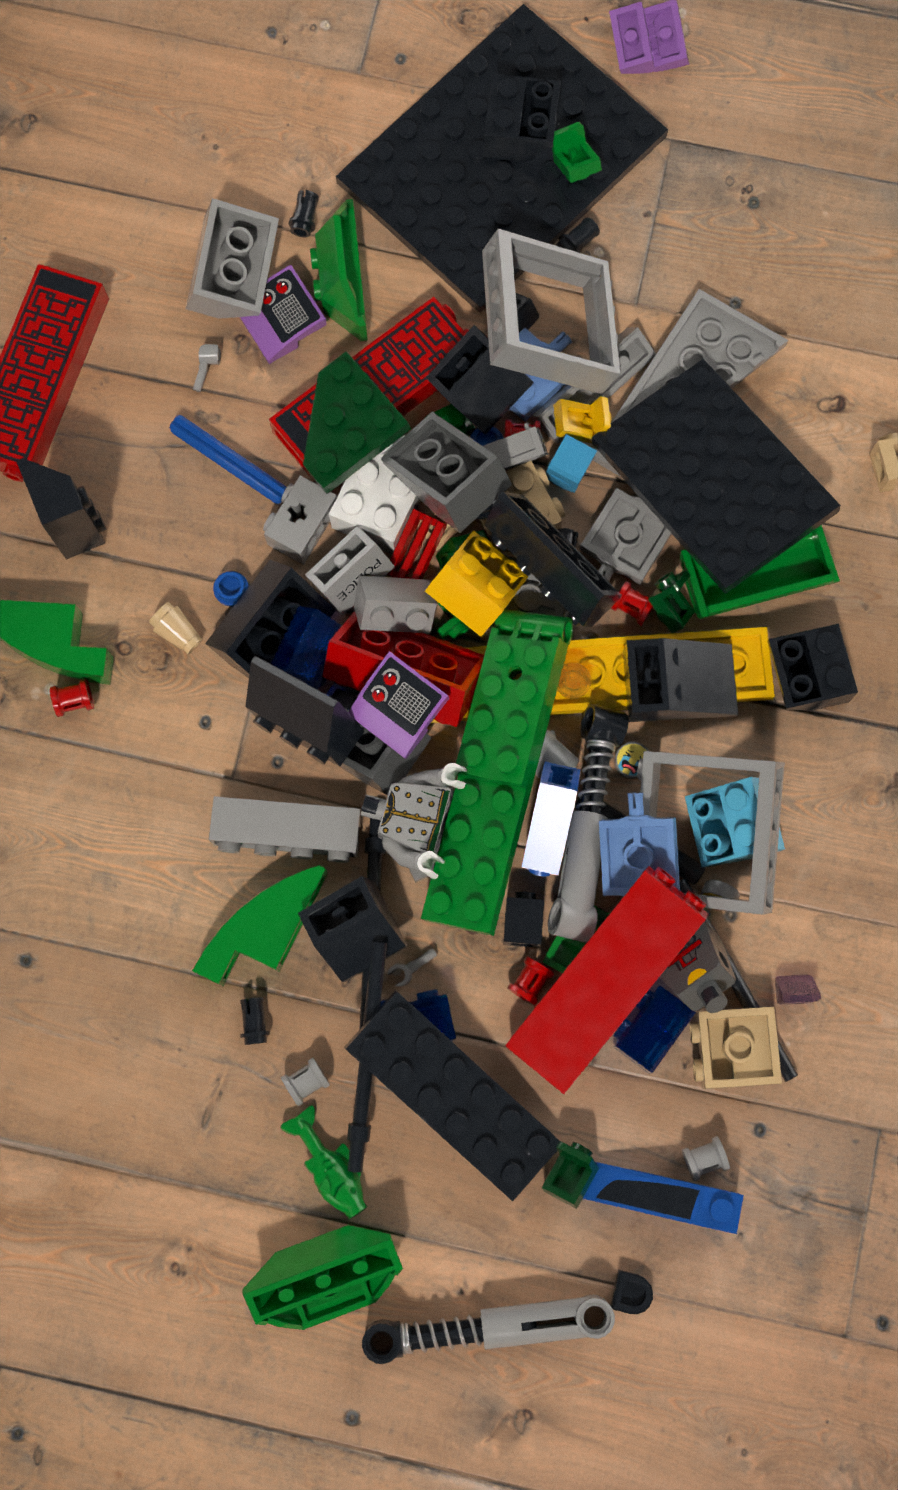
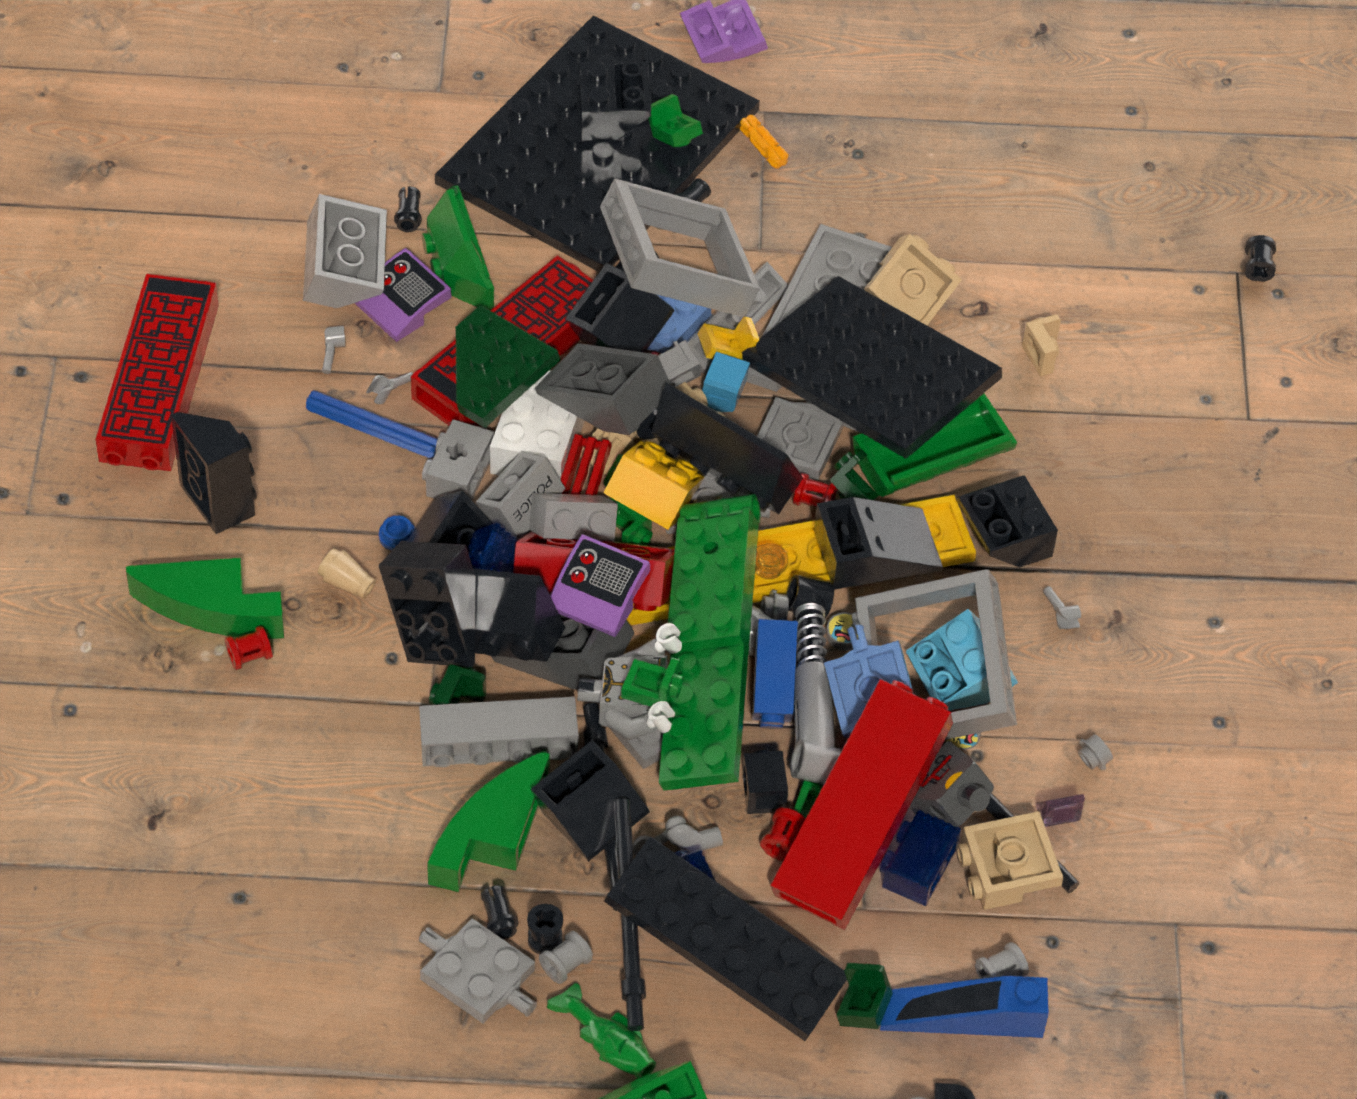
camera: 15 degrees left, 25 degrees down
none -> light grey hand [366,372,413,404]
none -> black slope [378,541,476,668]
none -> light grey plate [419,918,537,1024]
none -> dark green bracket [429,664,486,705]
none -> black bush [527,903,564,955]
none -> green bracket [621,658,684,707]
none -> light grey arm [665,816,723,854]
none -> light orange axle [740,114,789,169]
none -> light grey plate [760,589,789,620]
none -> tan plate [864,234,962,325]
none -> light grey hand [1043,586,1081,629]
none -> light grey plate [1078,734,1113,770]

